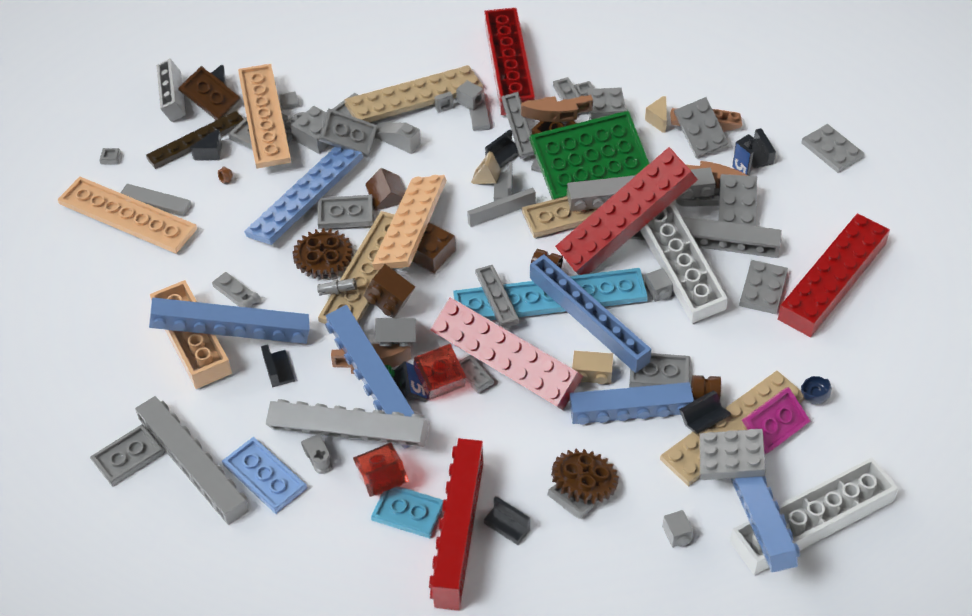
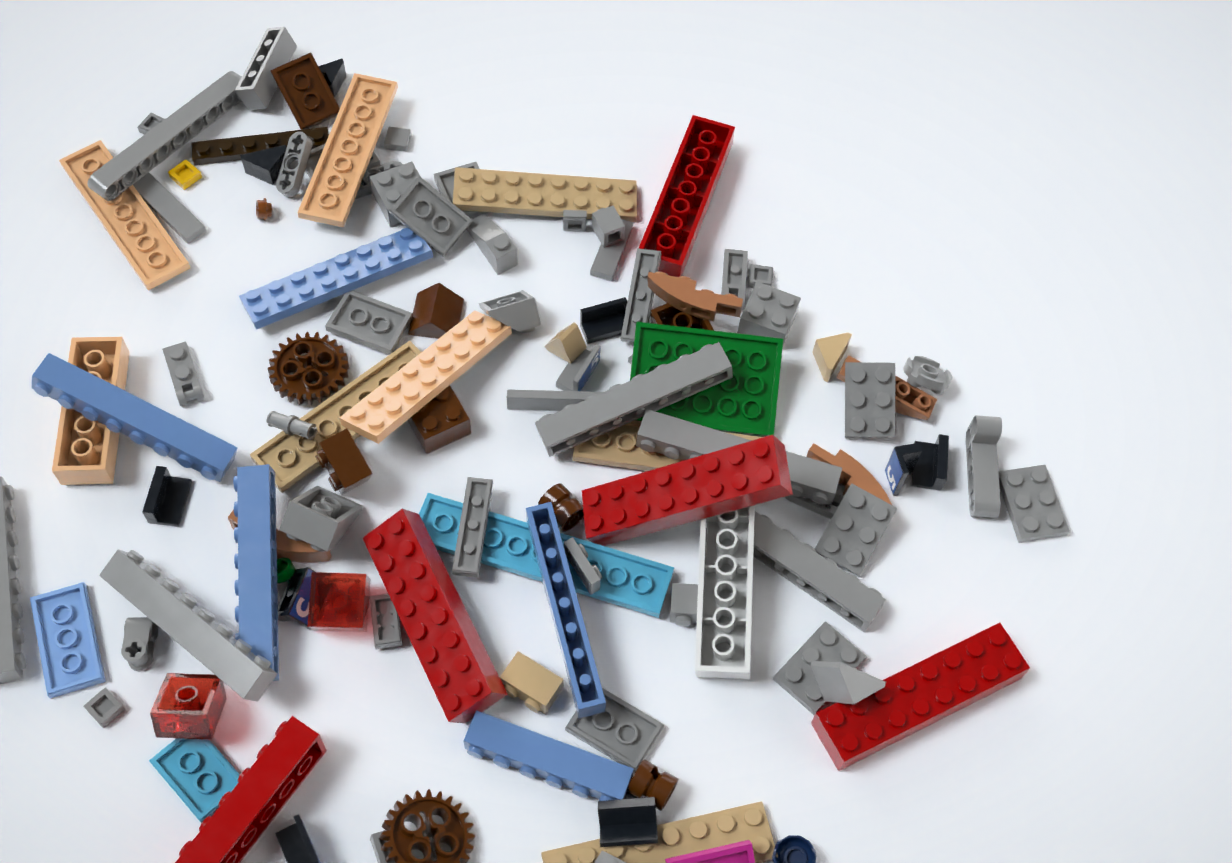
camera: 20 degrees right, 10 degrees up
none -> light grey tile [83,687,125,728]
none -> light grey beam [87,71,242,201]
none -> yellow tile [168,159,202,190]
none -> light grey beam [276,132,312,198]
none -> light grey slope [478,290,541,333]
none -> light grey brick [535,342,733,457]
none -> light grey plate [564,537,602,595]
none -> light grey slope [810,661,886,704]
none -> light grey plate [903,356,953,395]
none -> light grey beam [965,415,1002,518]

